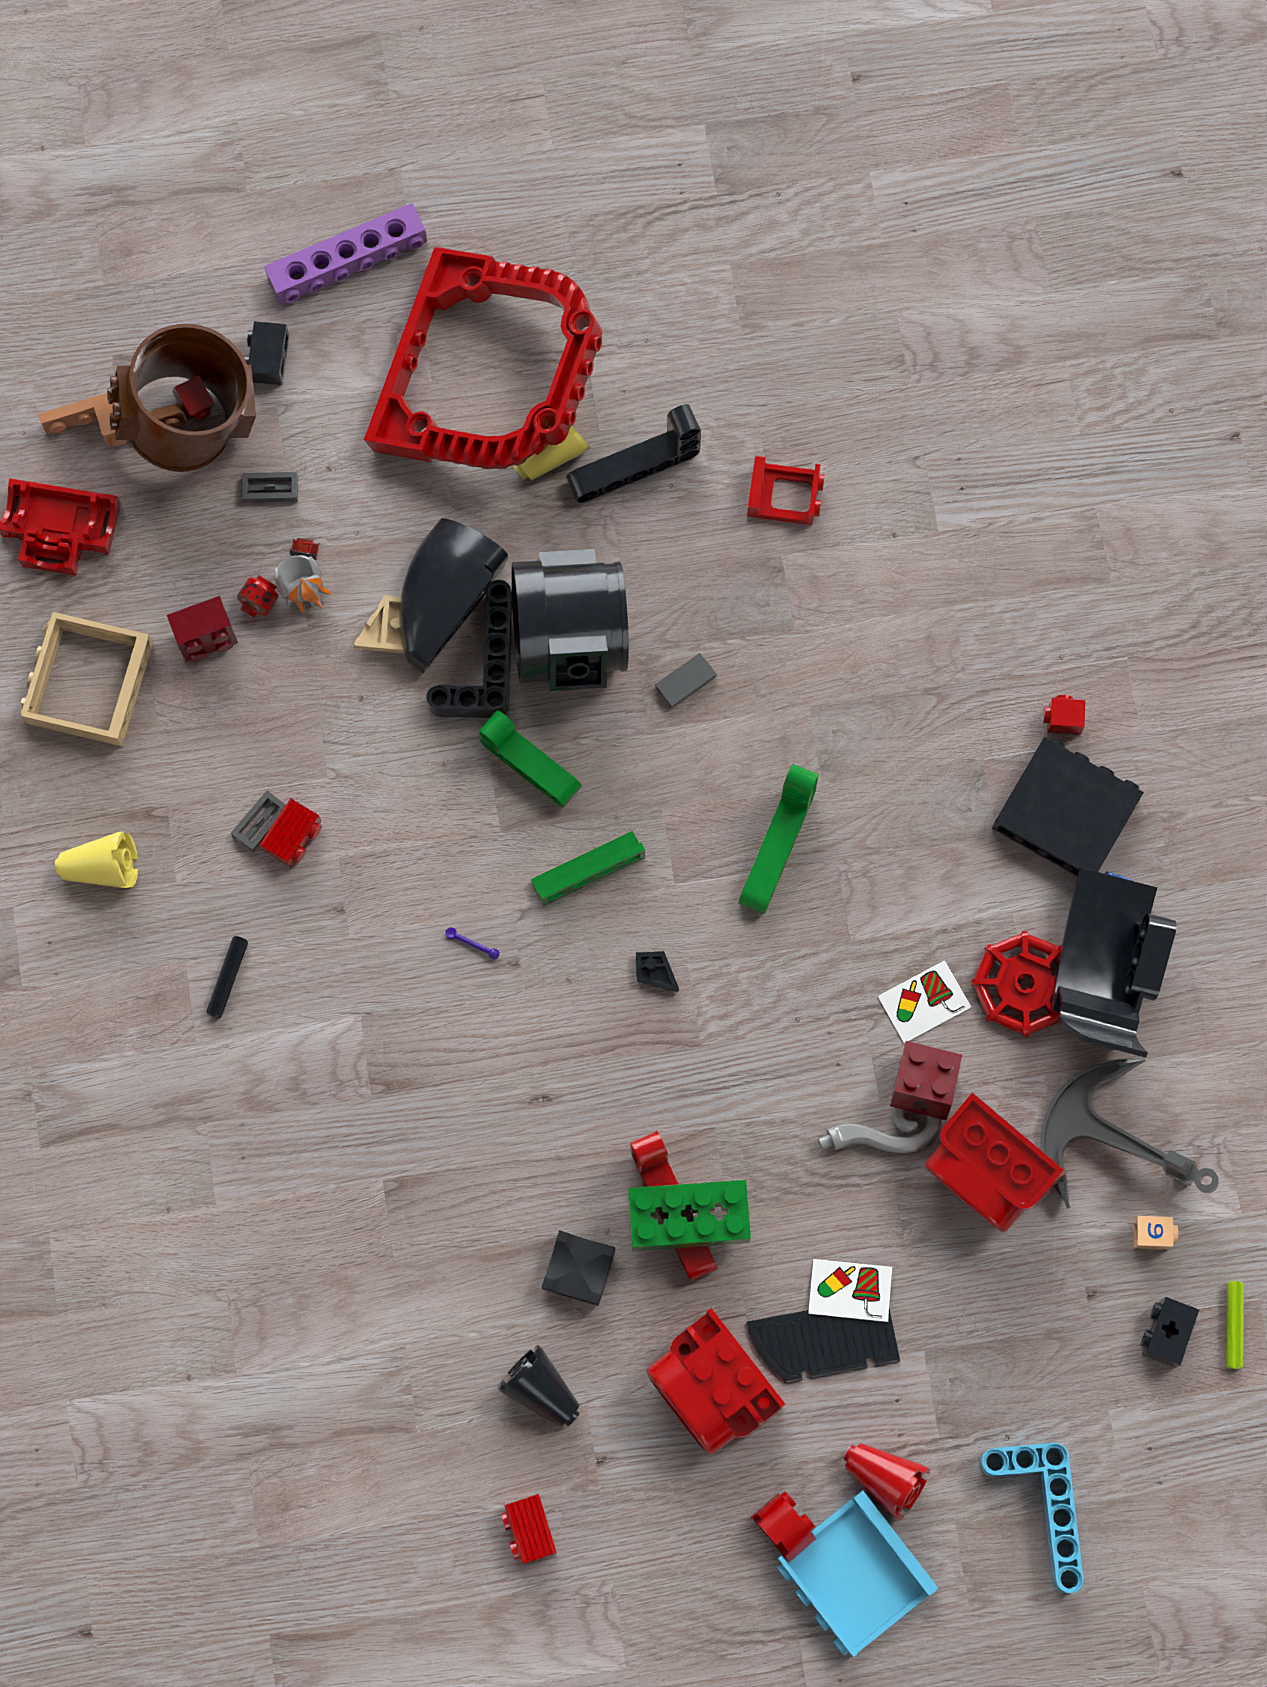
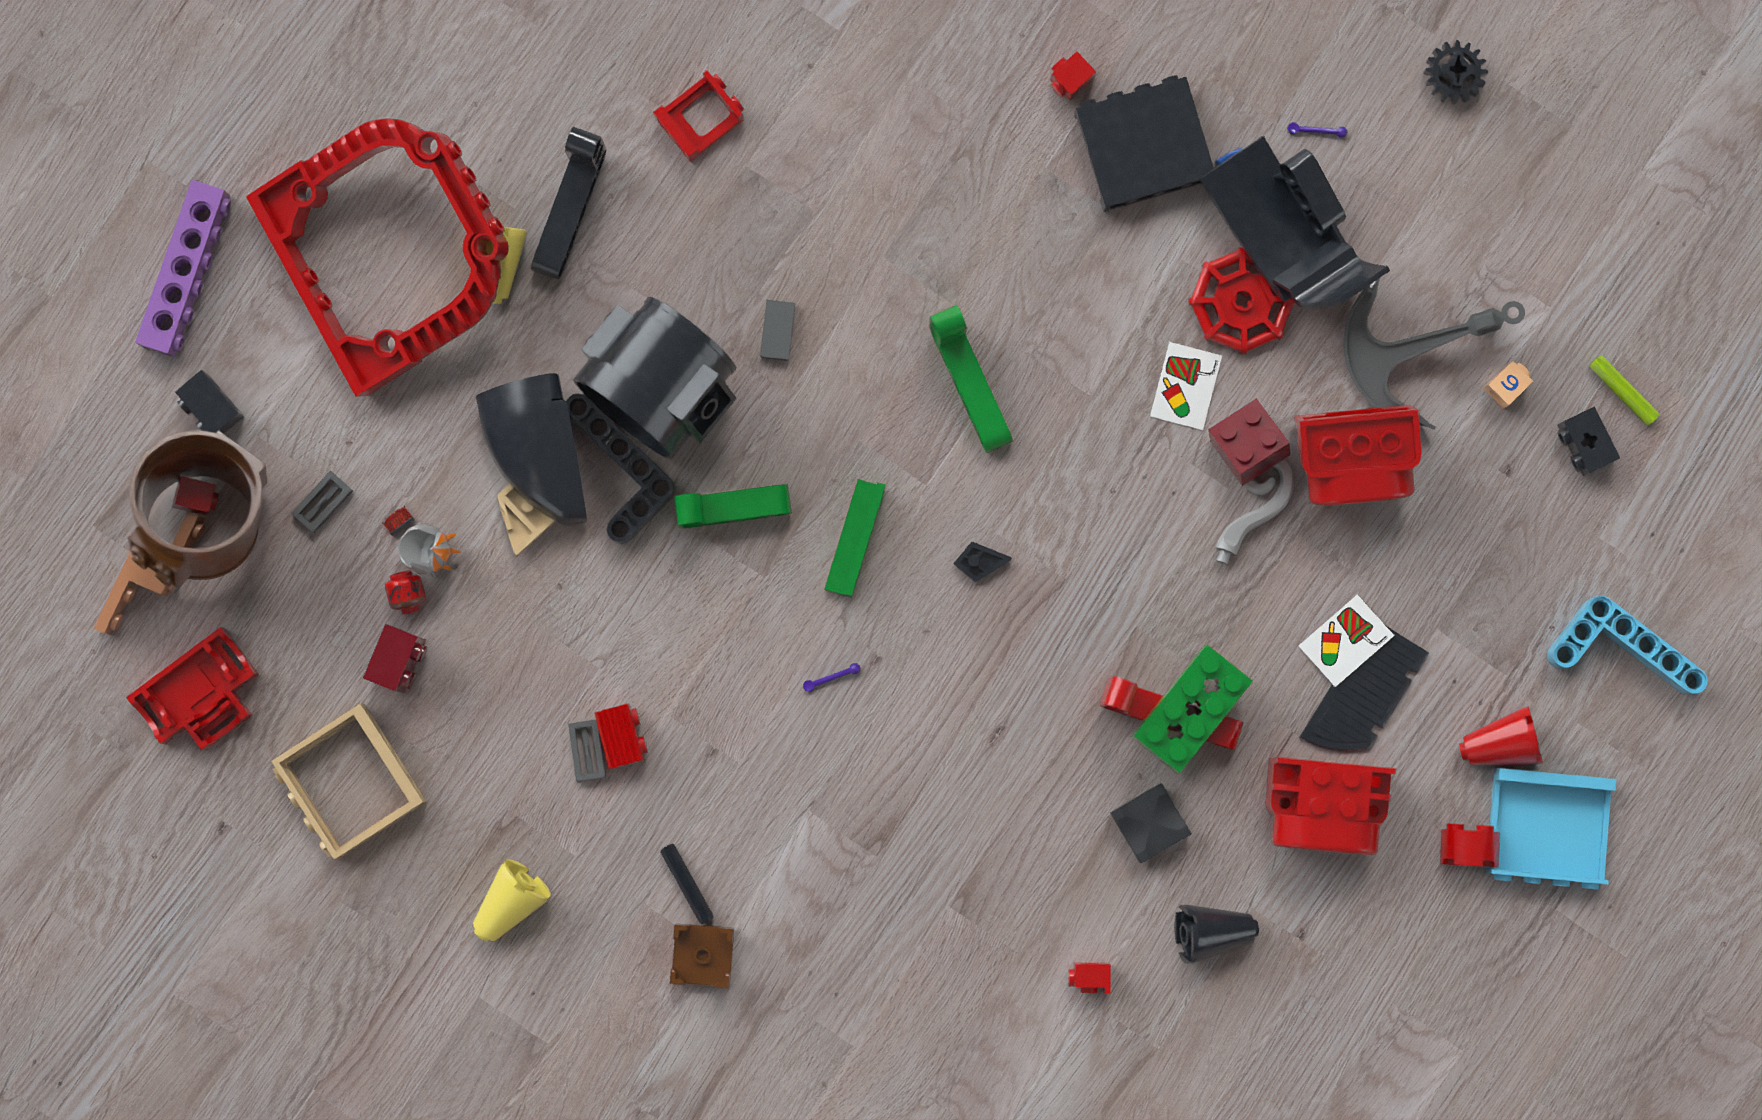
camera: 50 degrees left, 10 degrees up
red brick [501,1494,557,1564] -> none
none -> reddish brown panel [670,923,735,988]
none -> red brick [1068,962,1111,994]
none -> dark purple hinge [1287,122,1348,138]

